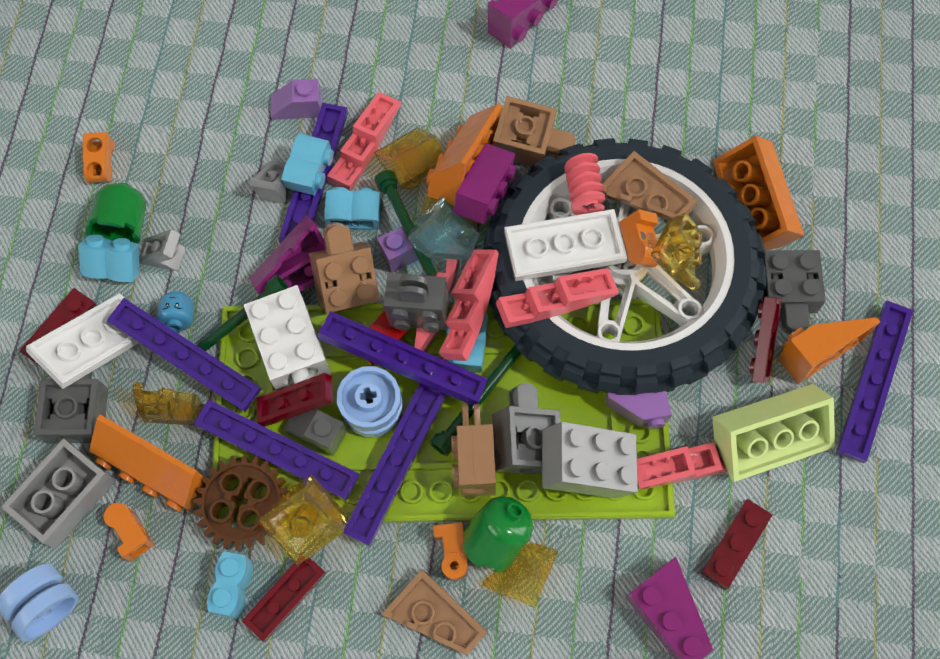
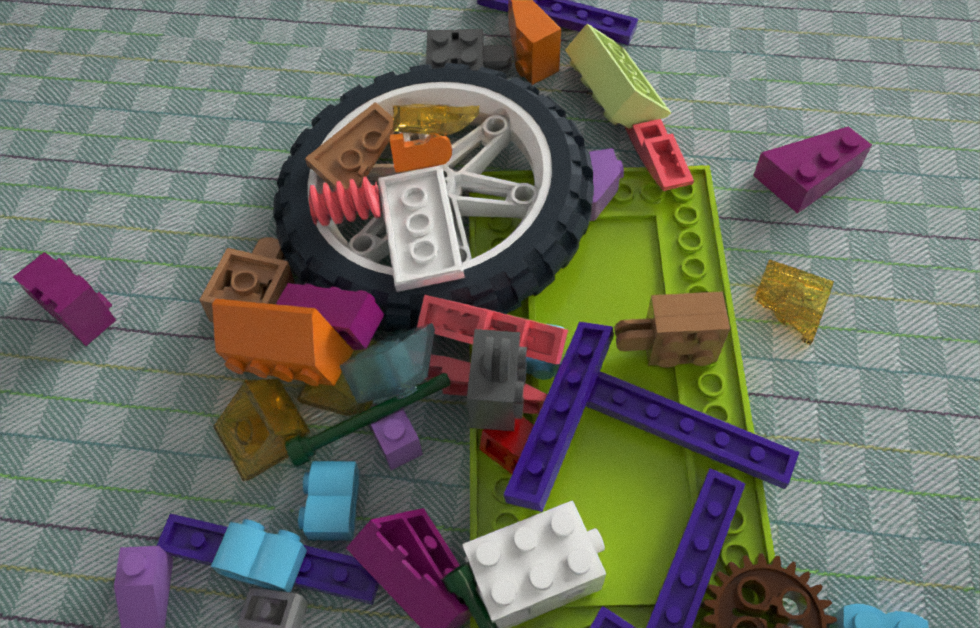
camera: 90 degrees left, 10 degrees down
dark red plate [242,553,327,642] -> none
dark red plate [257,373,333,427] -> none
clear yellow slope [259,474,349,565] -> none
dark grey slope [283,409,347,456] -> none
medium nougat brick [309,222,380,313] -> none
coral slope [327,92,401,191] -> none
light blue wheel [337,366,403,437] -> none
medium nougat wing [381,569,488,655] -> none
dark green piece [429,345,521,457] -> none
orange leg [433,522,468,581] -> none
green cylinder [462,496,534,573] -> none
dark grey brick [492,383,561,475] -> none
coral slope [496,268,619,328] -> none
light grey brick [542,422,638,498] -> none
dark red plate [701,498,773,590] -> none
orange slope [712,135,805,251] -> none
dark red plate [750,297,782,384] -> none

